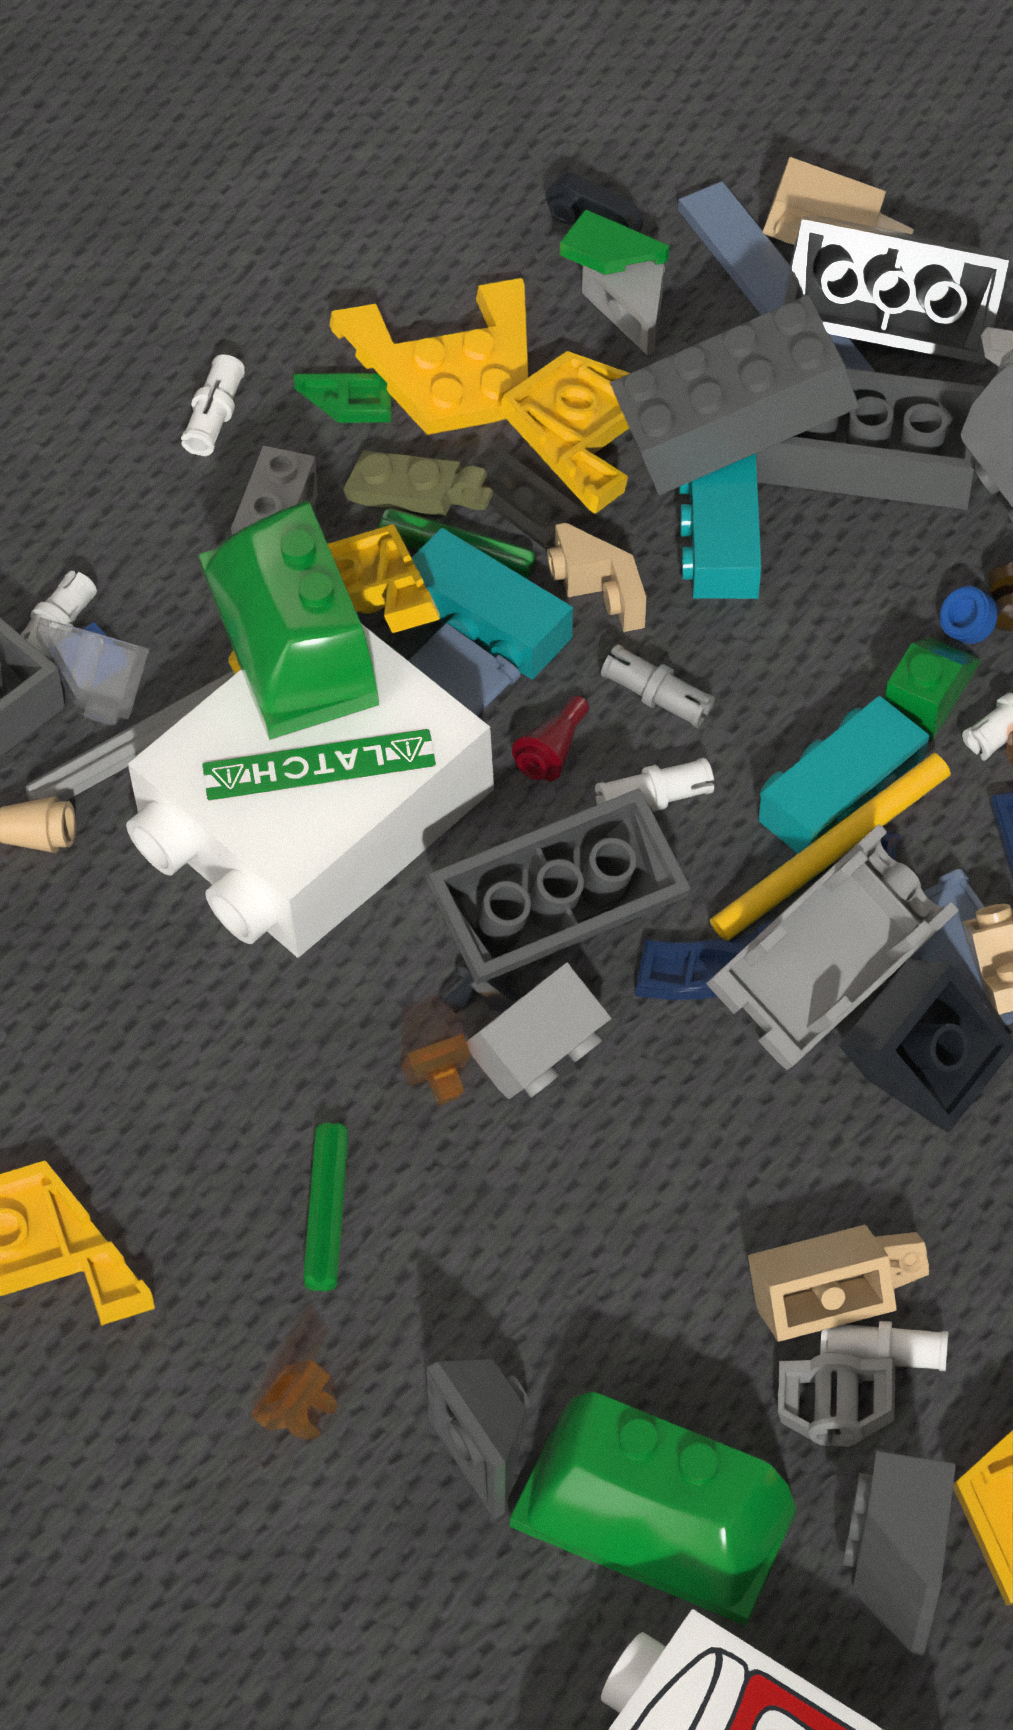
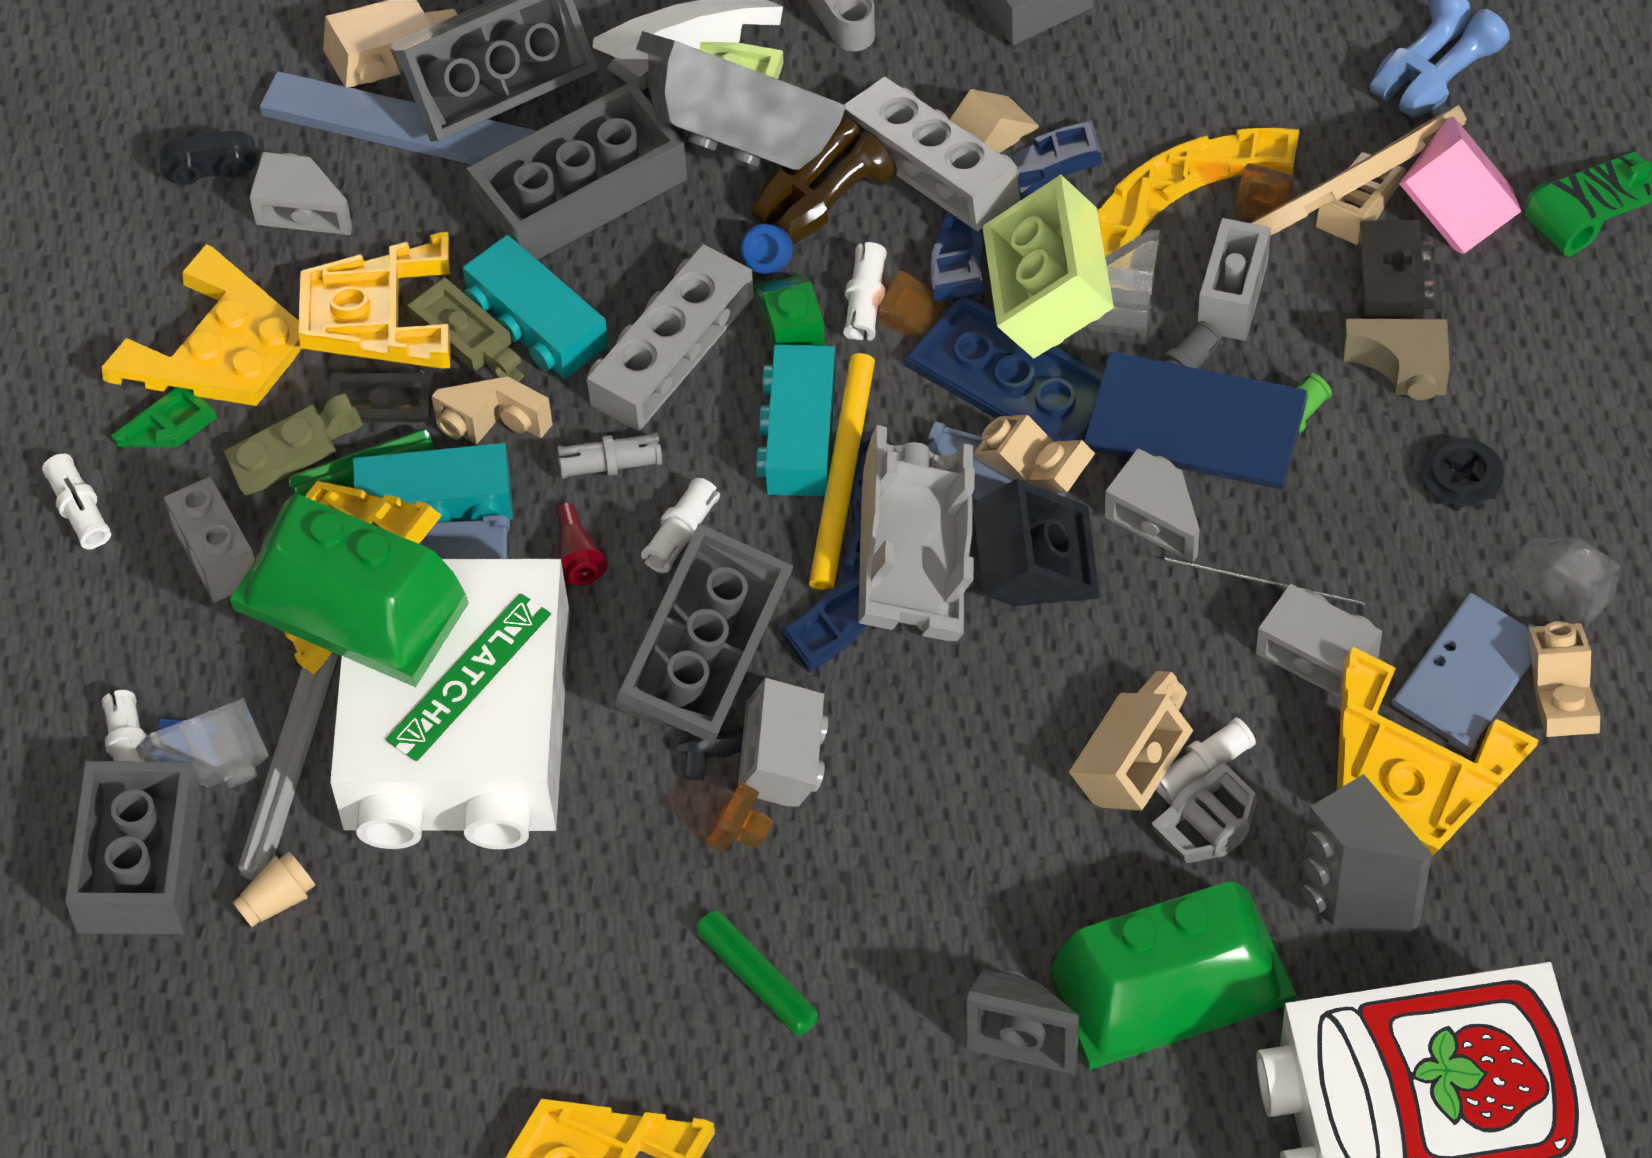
camera: 40 degrees left, 0 degrees up
clear orange tile [250,1360,338,1440] -> none
green tile [560,210,670,275] -> none
dark grey brick [610,295,859,495] -> none
none -> olive plate [407,278,524,382]
none -> light grey brick [587,244,754,431]

